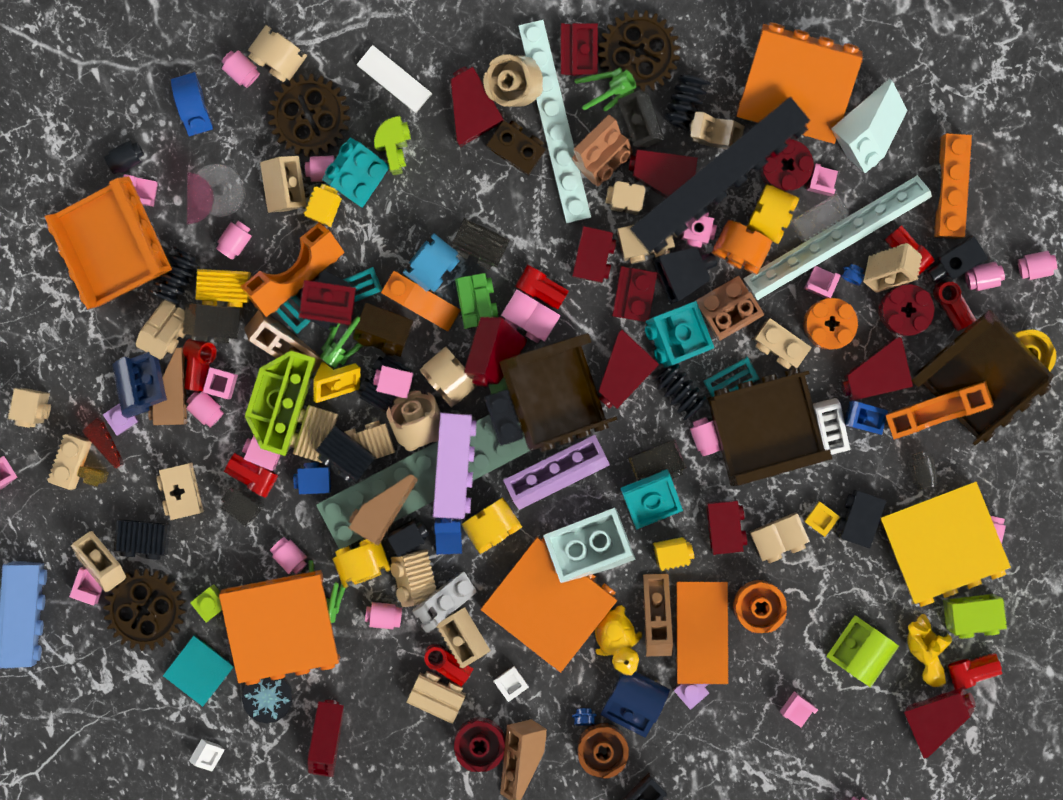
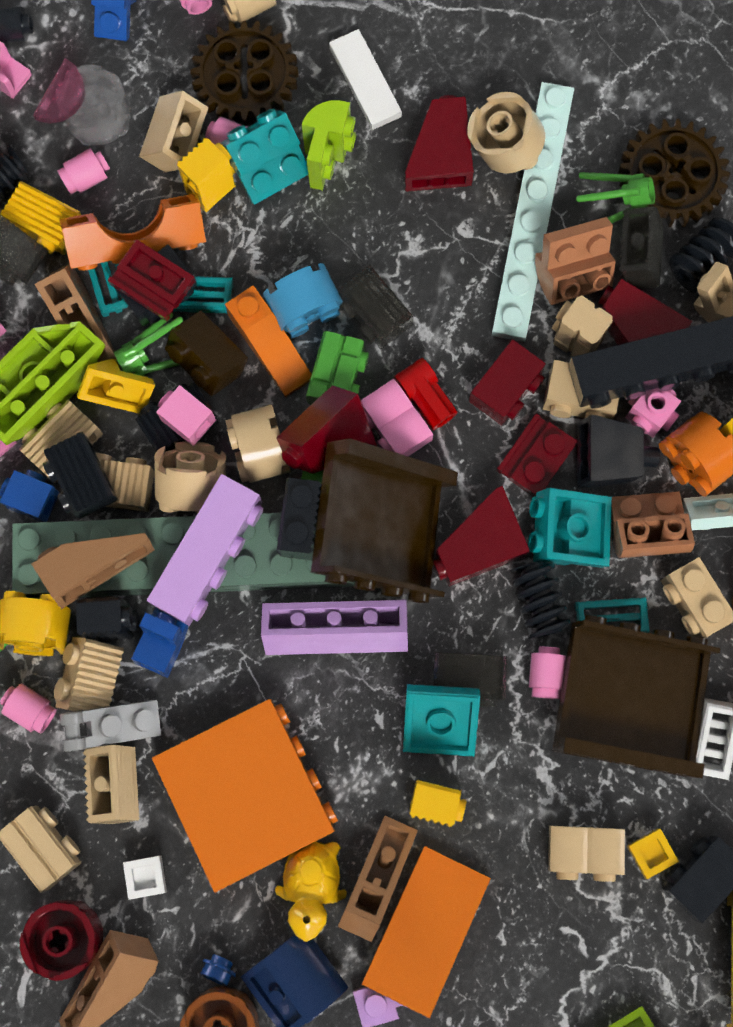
camera: 25 degrees right, 10 degrees down
red piece [425,643,473,687] -> none
yellow brick [461,497,522,554] -> none
dark brown brick [486,120,546,177] -> none
light aqua slope [543,508,636,583] -> none
dark red plate [561,23,598,76] -> none
dark red brick [706,500,747,555] -> none
orange brick [733,580,787,633] -> none

